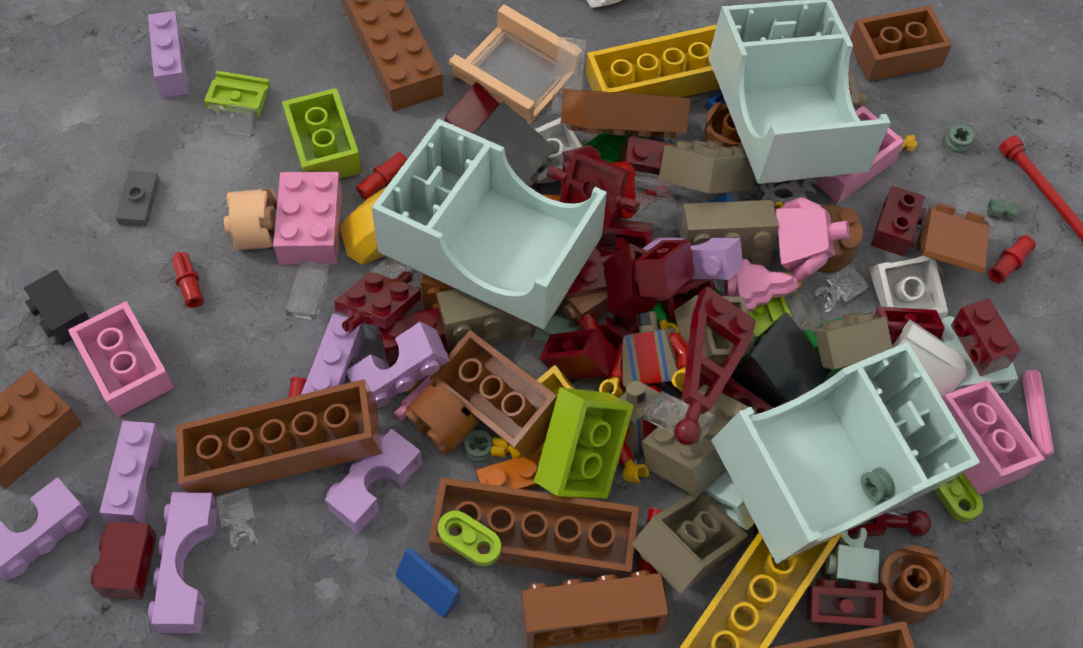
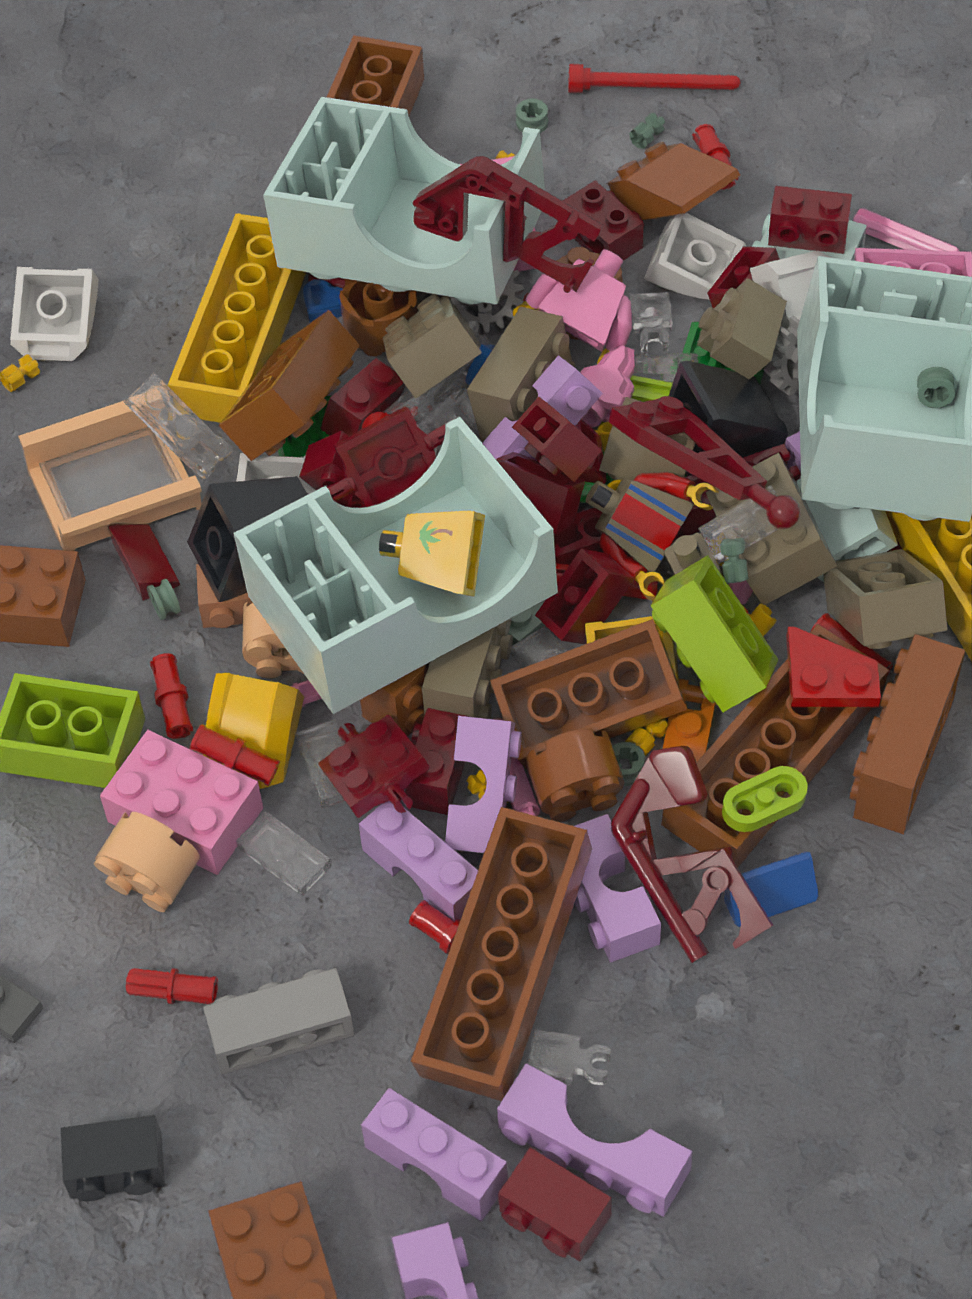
camera: 55 degrees left, 5 degrees down
bright pink brick [68,301,175,418] -> none
none -> red pin [189,724,280,786]
none -> light grey brick [203,968,354,1075]
none -> yellow torso [379,510,485,597]
none -> dark red piece [412,156,604,293]
none -> piece [611,745,773,963]
none -> sand green piece [720,538,749,583]
none -> red wing [786,627,881,707]

